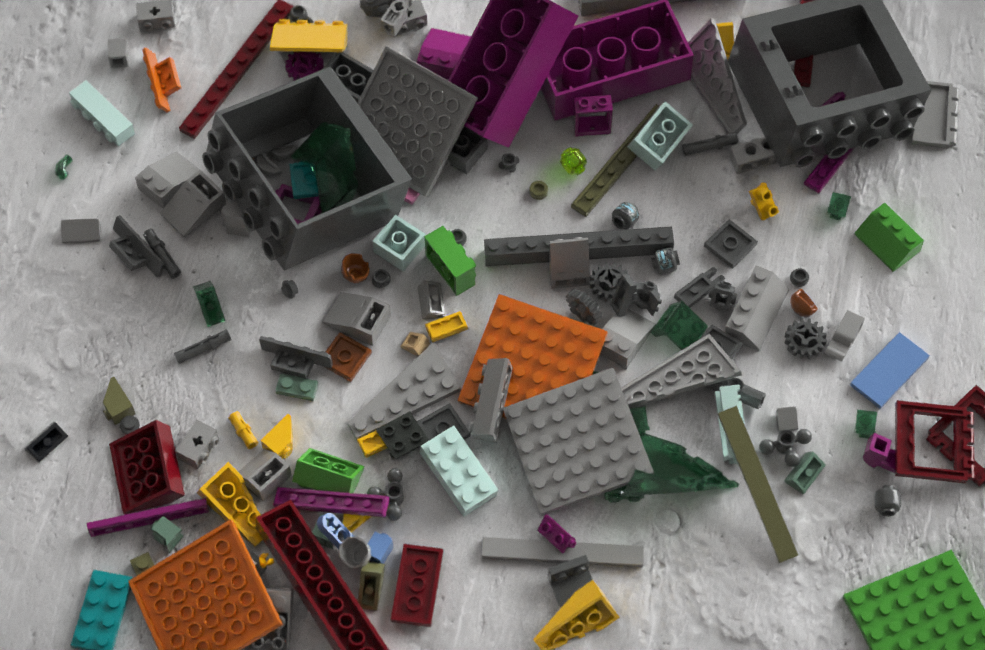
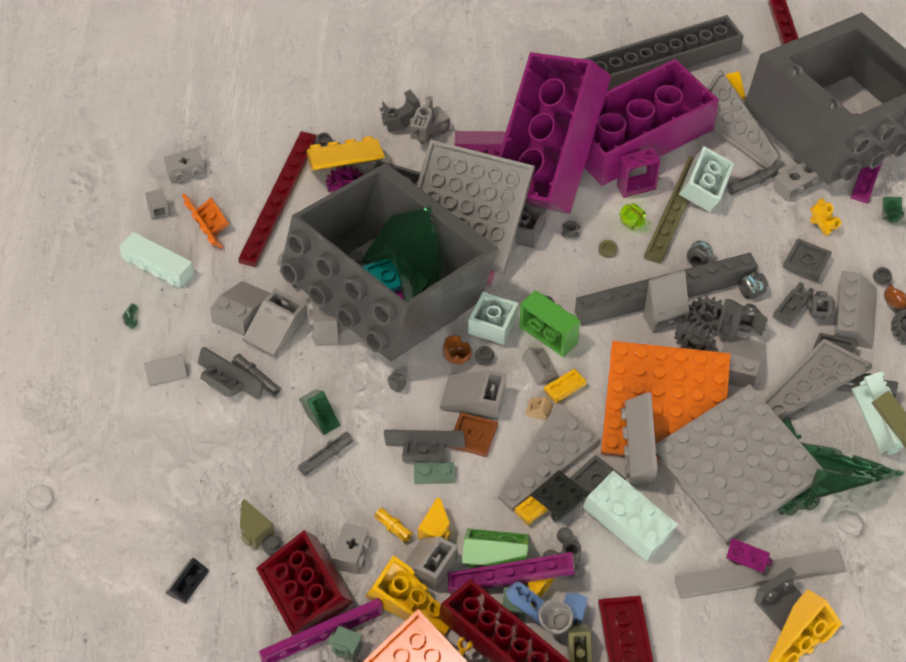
camera: 15 degrees left, 10 degrees down
clear green bracket [651,301,708,350] -> none

